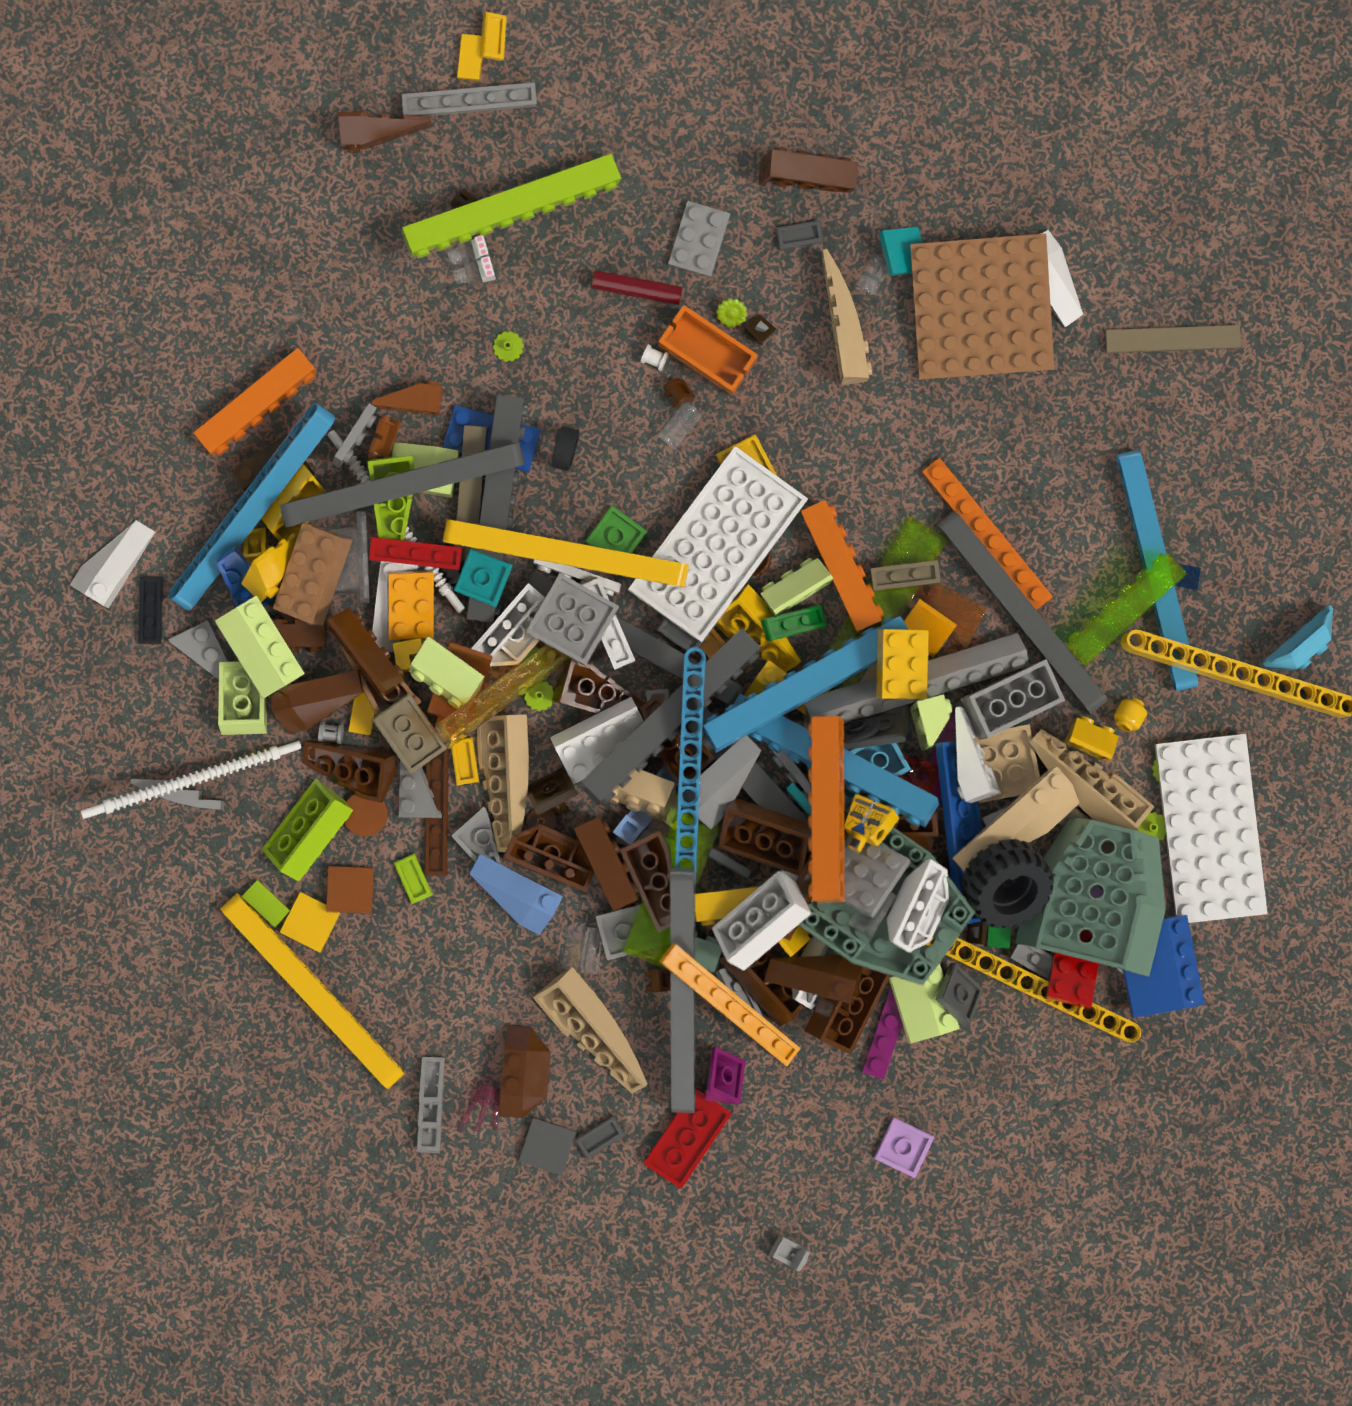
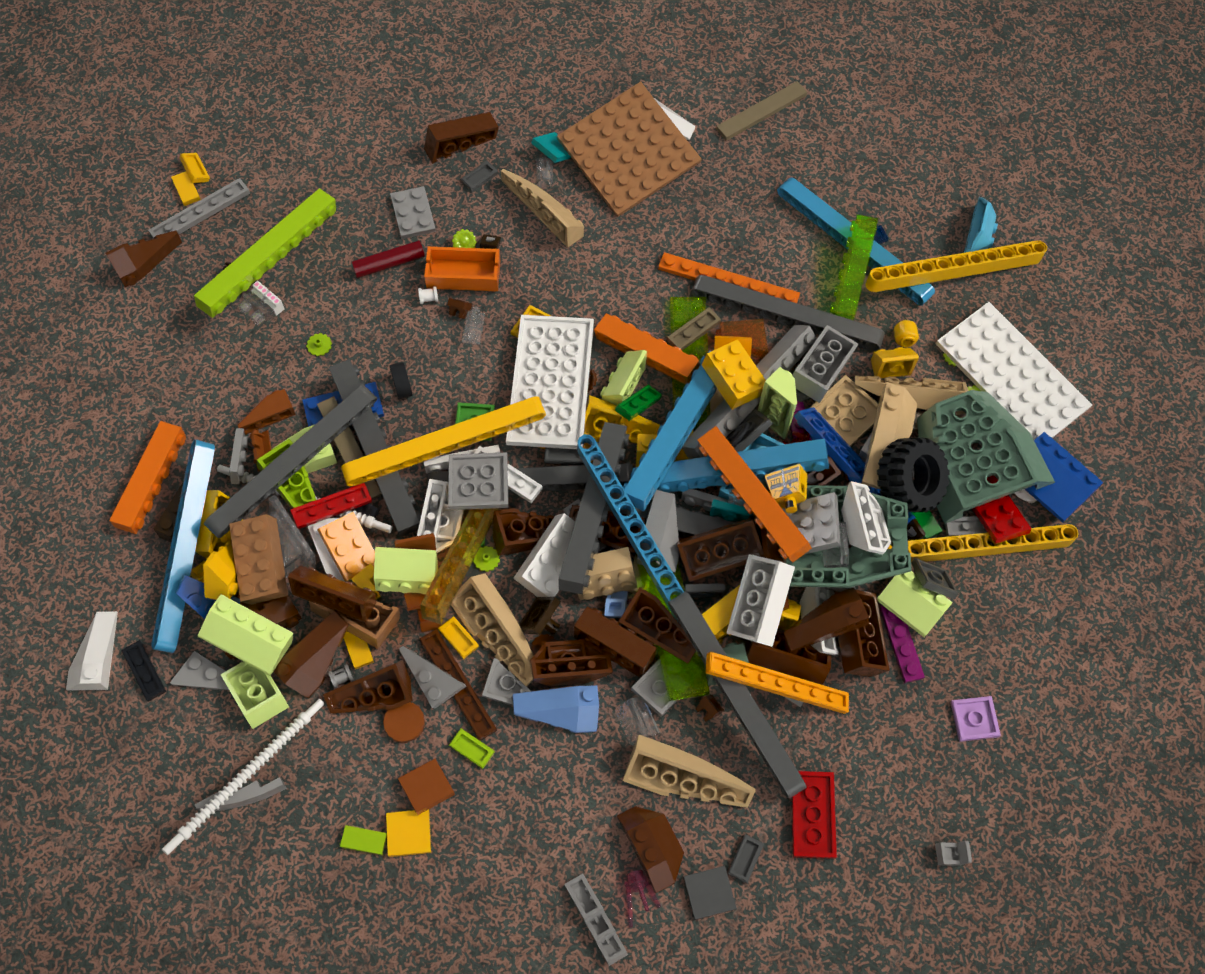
camera: 35 degrees left, 20 degrees down
yellow beam [220,893,405,1089] -> none
lime slope [261,778,353,882] -> none
dark tan tile [371,692,447,774] -> none
teal tile [454,549,513,607] -> none
magenta slope [705,1047,745,1105] -> none
white wedge [955,707,1001,803] -> none

